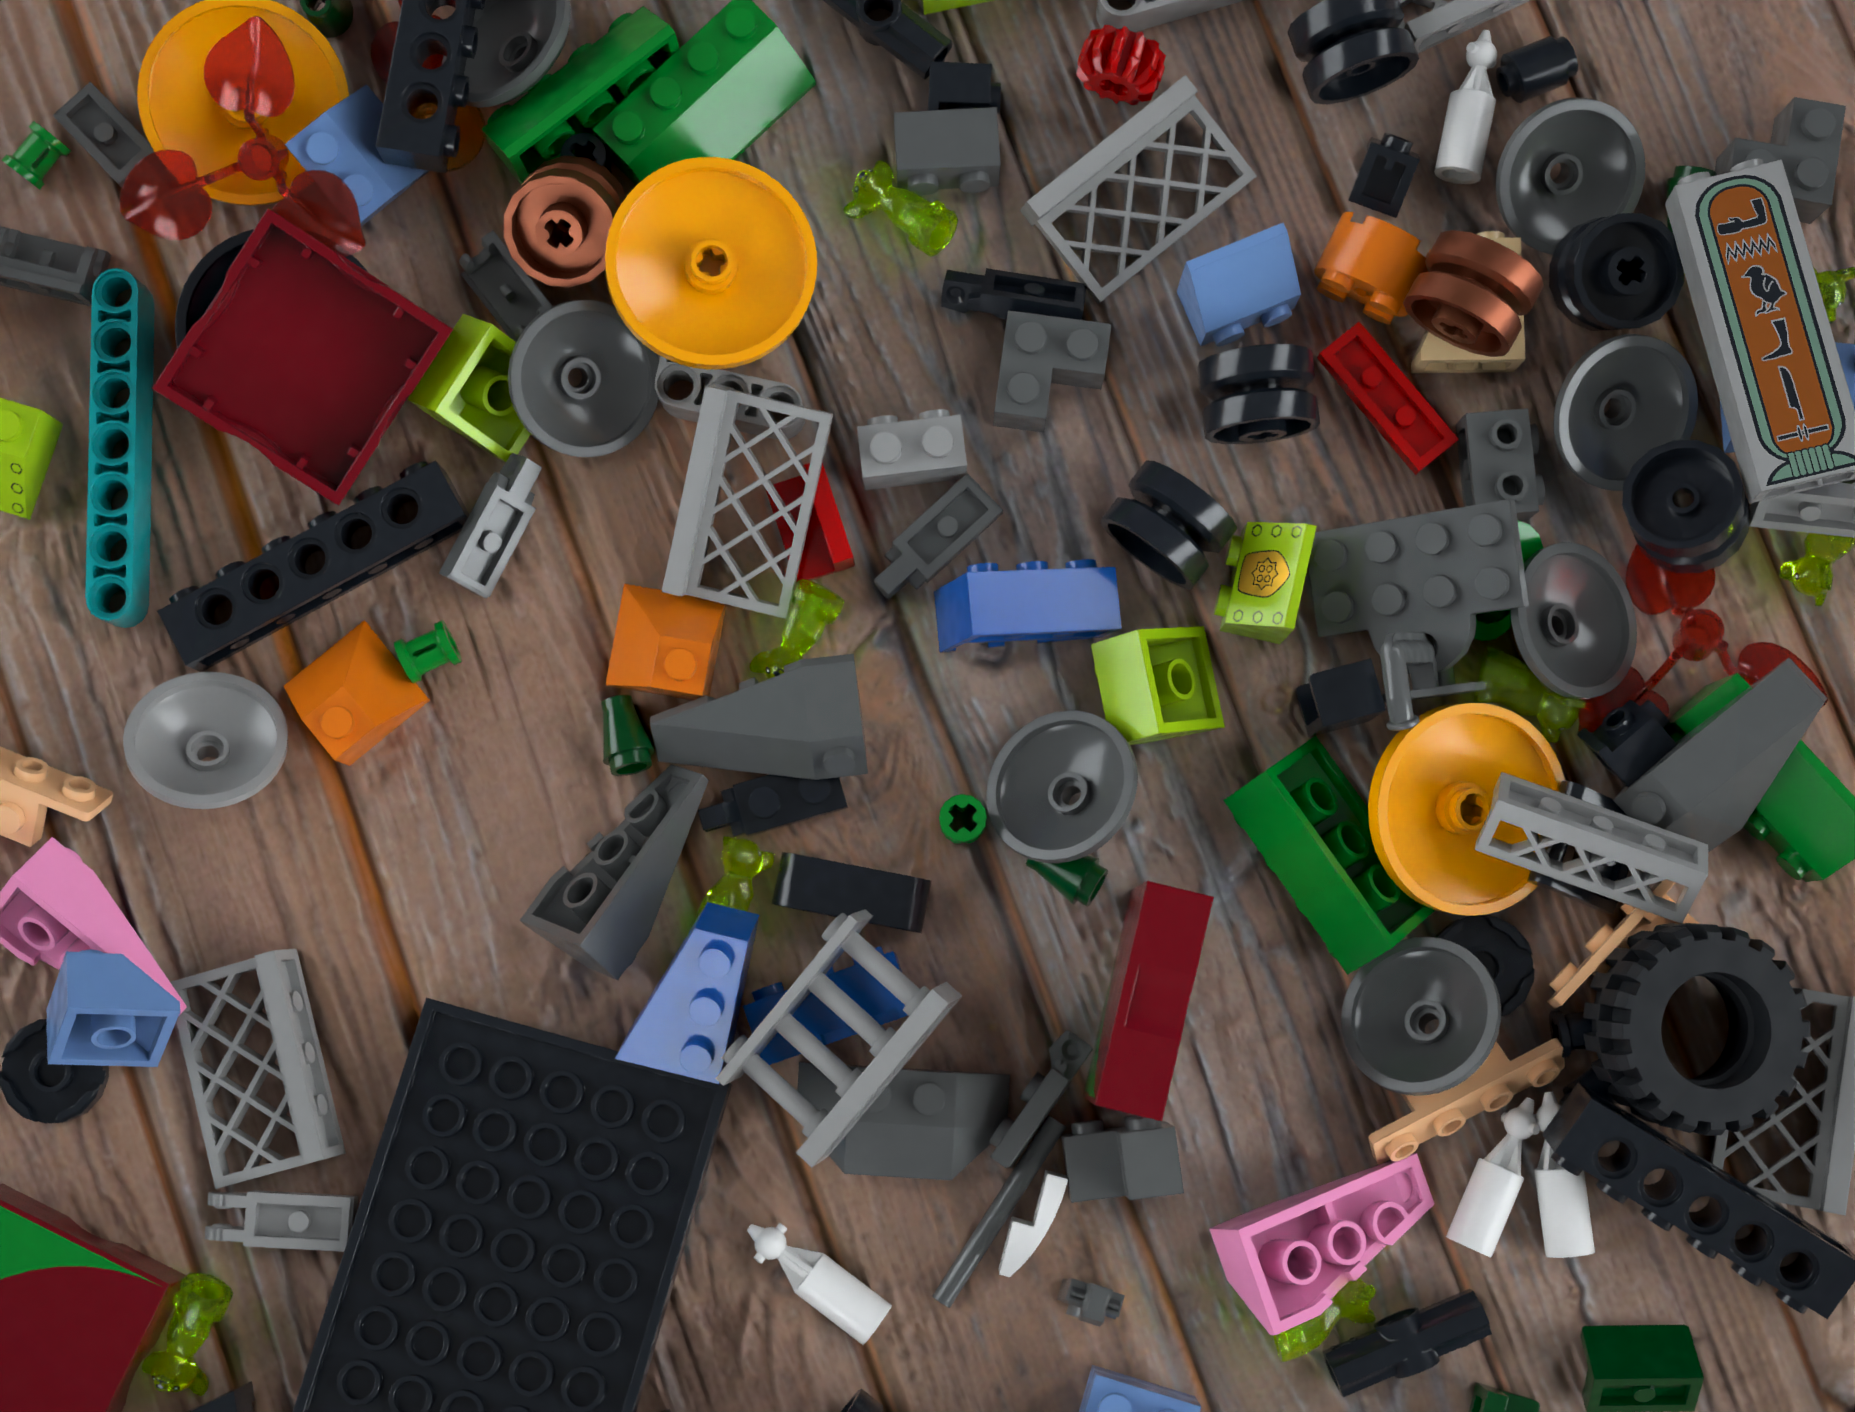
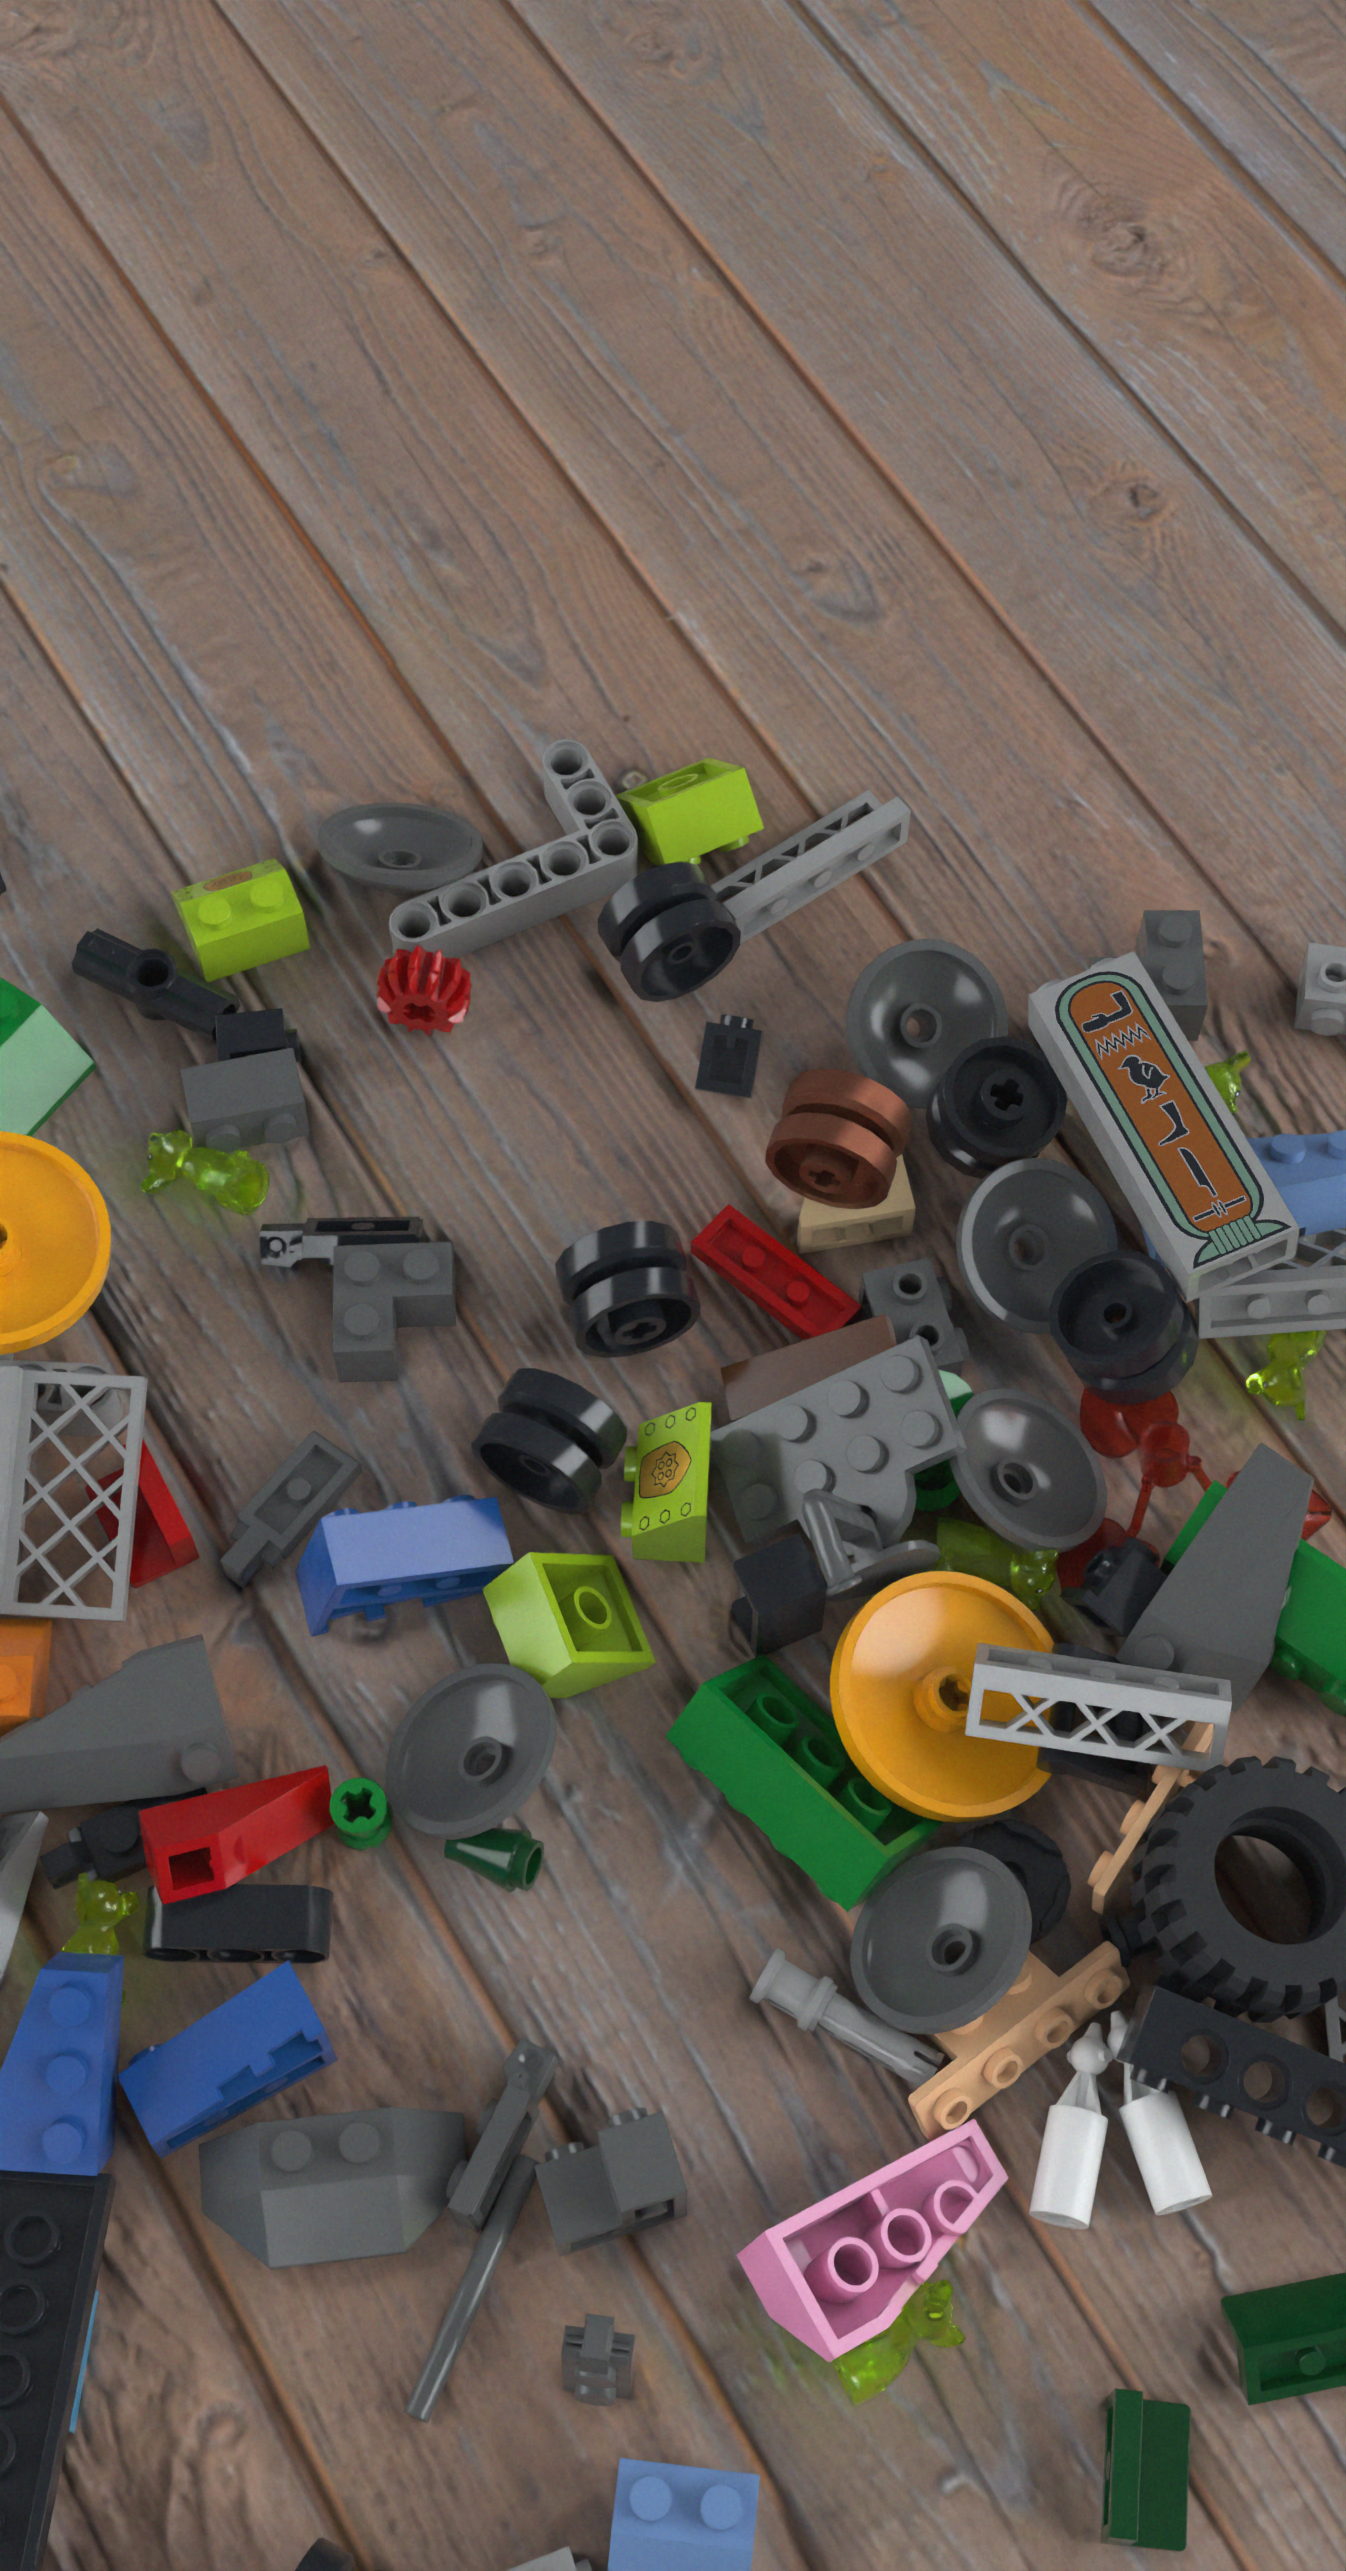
camera: 15 degrees left, 20 degrees down
light grey fence [715,909,962,1168] -> none
white wheel [747,1223,892,1345] -> none
clear neon green animal [749,579,845,679] -> none
light grey brick [857,409,967,490] -> none
white slope [998,1170,1068,1277] -> none
light grey fence [1020,75,1257,304] -> none
dark red tile [1083,881,1214,1121] -> none
medium blue slope [1177,222,1301,347] -> none
orange brick [1314,212,1431,325] -> none
black piece [1322,1289,1492,1397] -> none
white wheel [1434,30,1497,184] -> none
black brick [1496,36,1578,103] -> none
none -> red slope [138,1765,334,1905]
none -> reddish brown tile [720,1314,897,1422]
none -> light grey pin [749,1947,945,2087]

